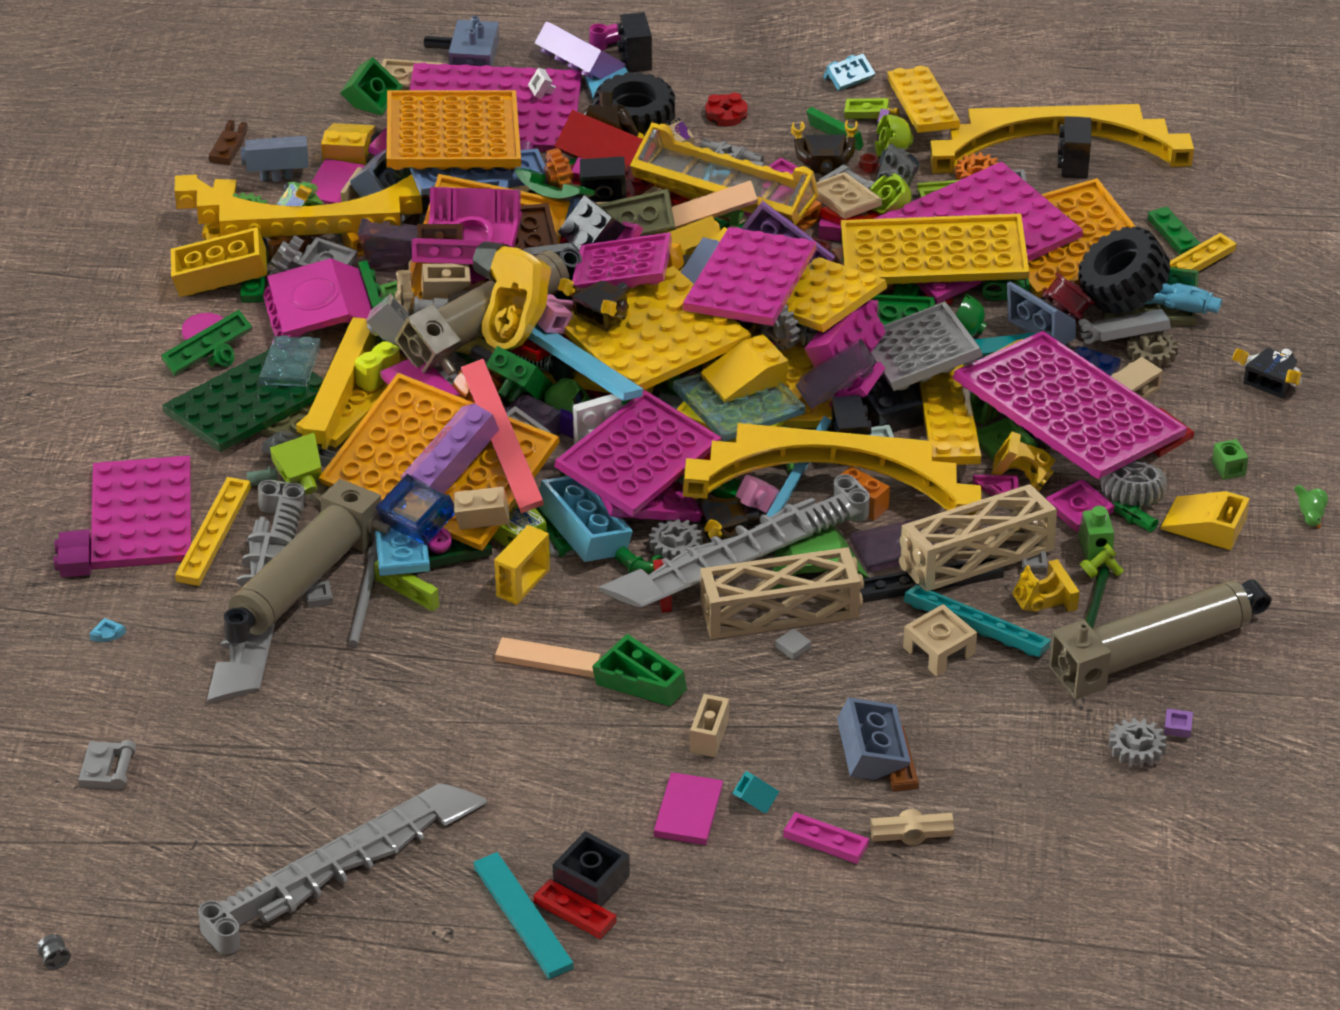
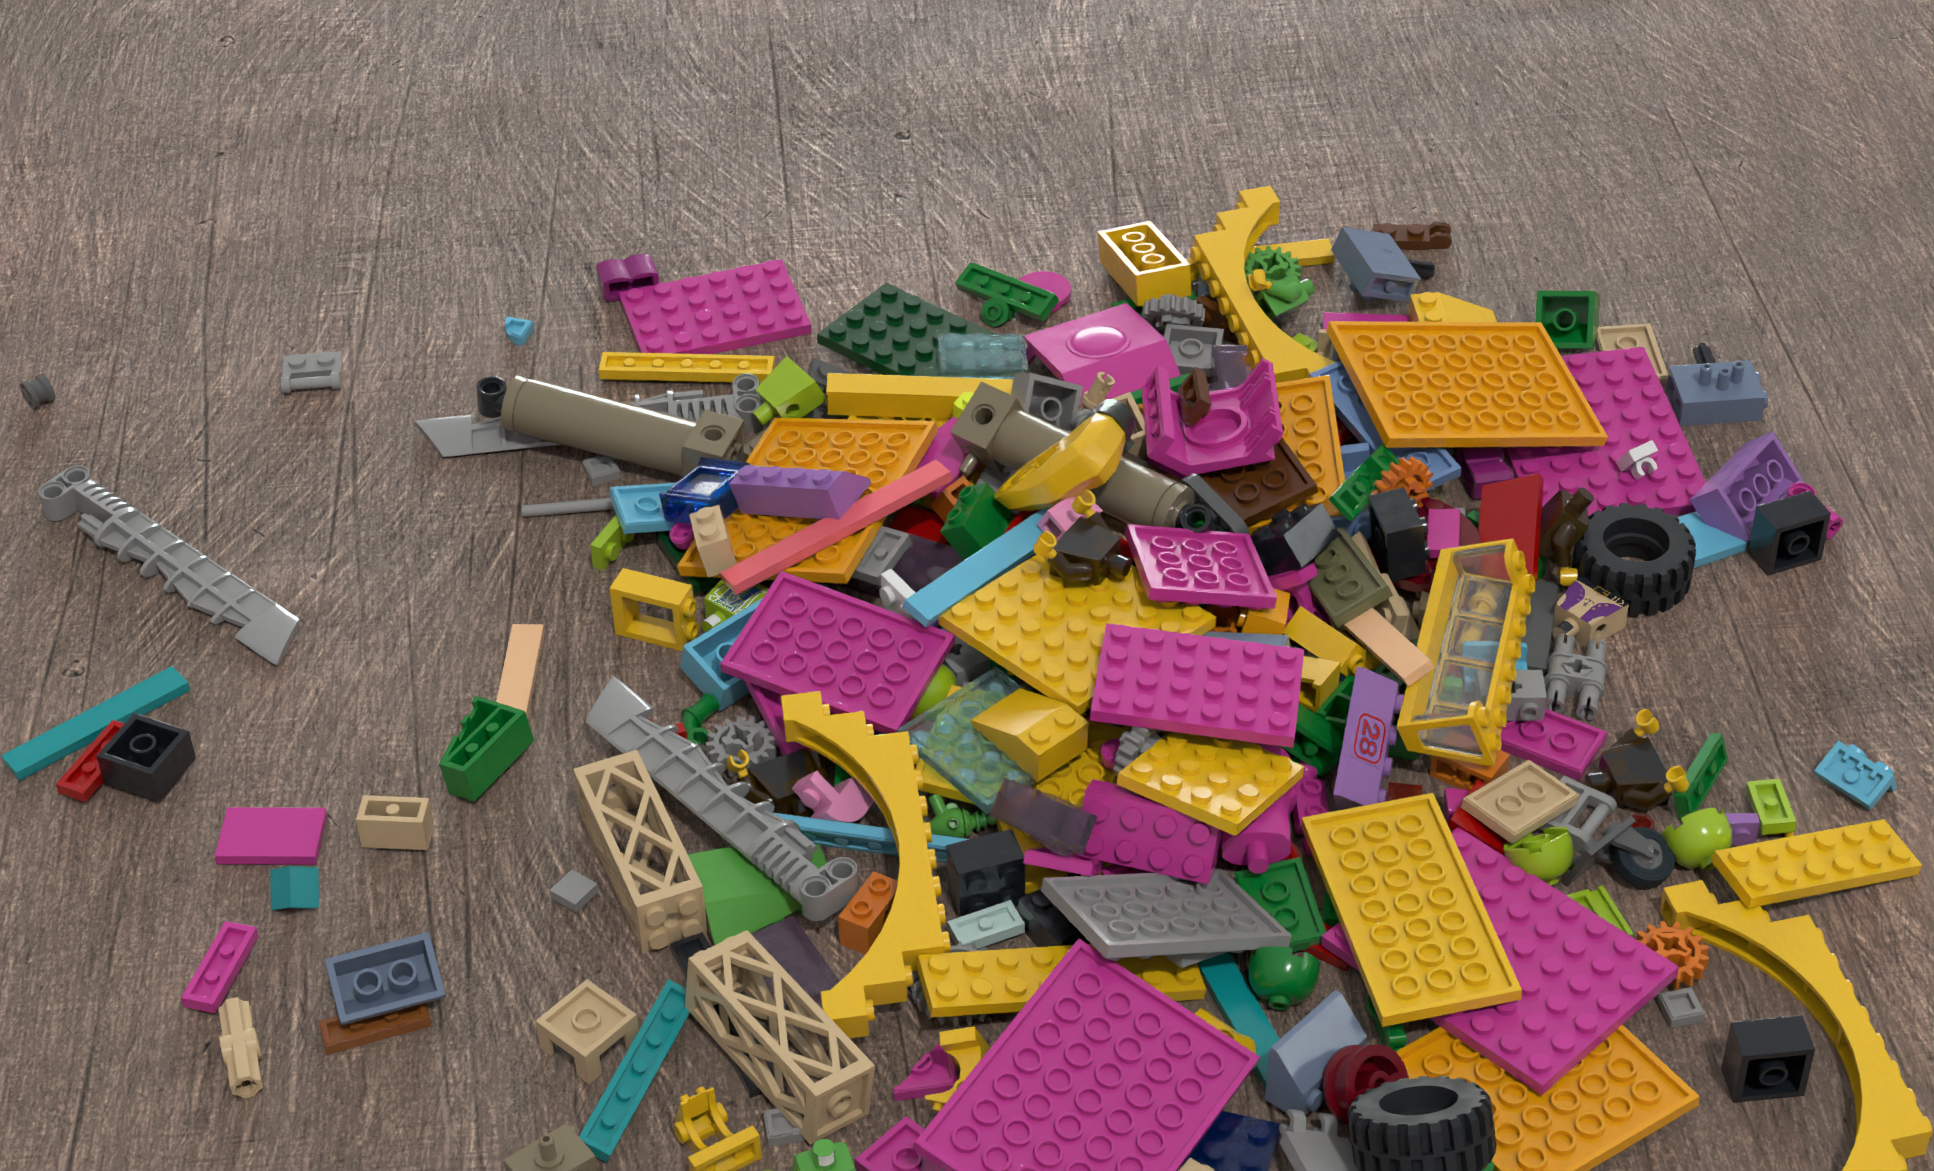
camera: 80 degrees right, 0 degrees up
red plate [705,92,748,126] -> none

